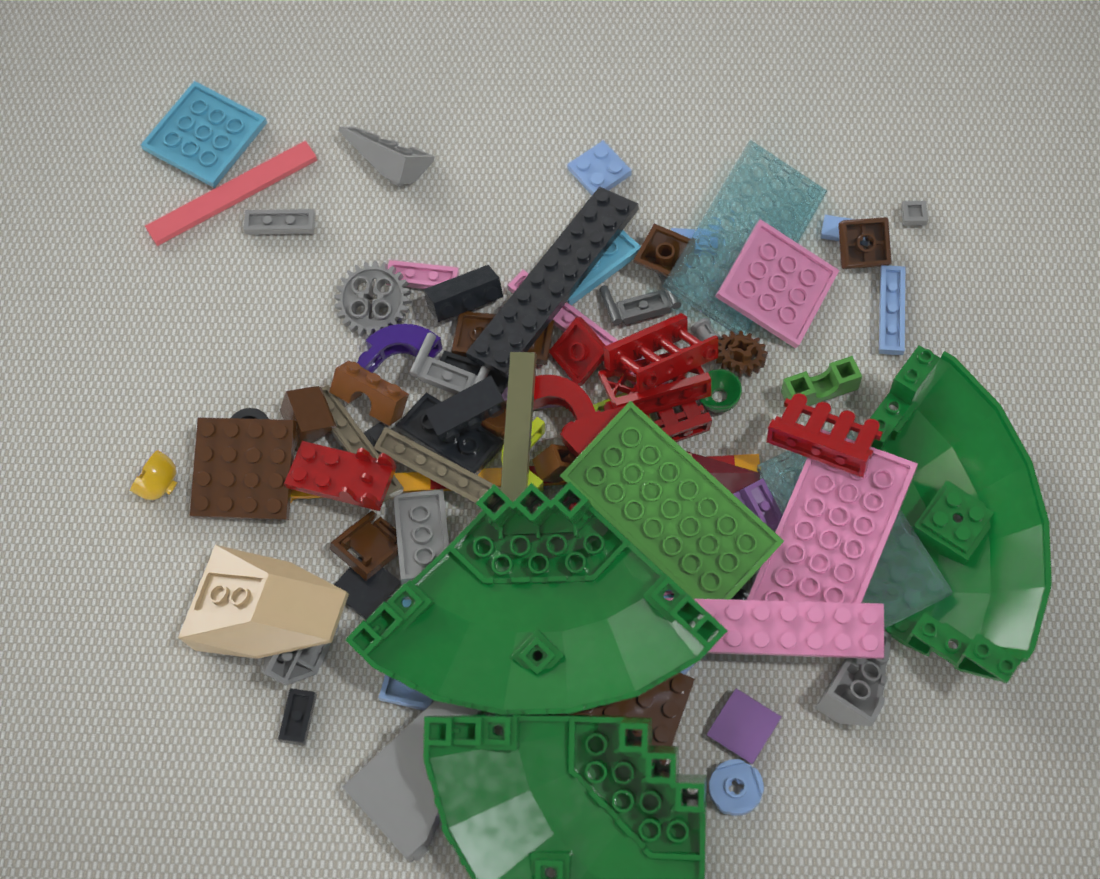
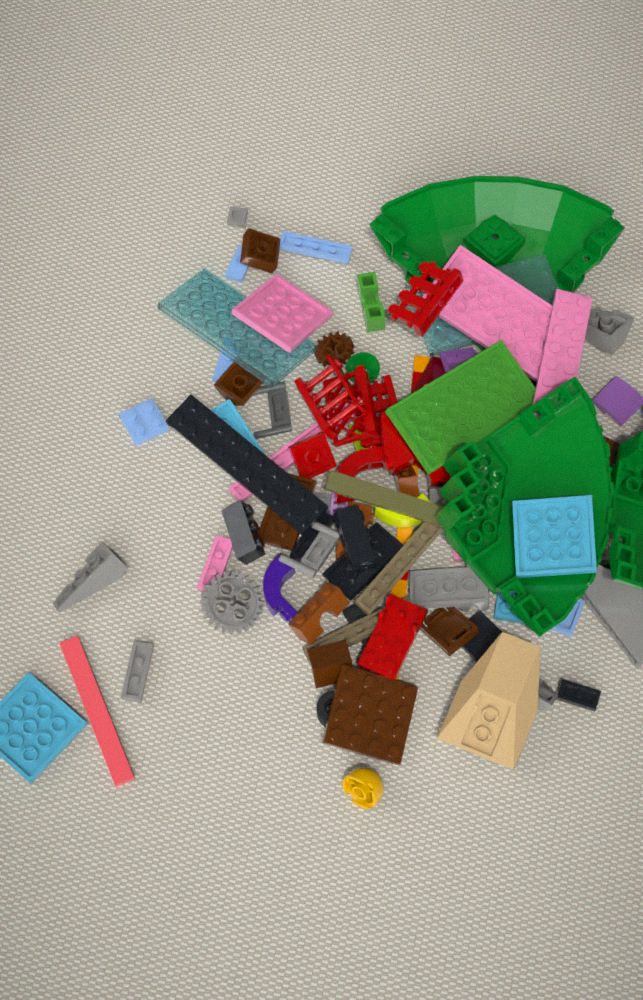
camera: 85 degrees left, 0 degrees up
light grey bush [691,318,721,341] -> none
none -> medium azure plate [512,495,597,578]

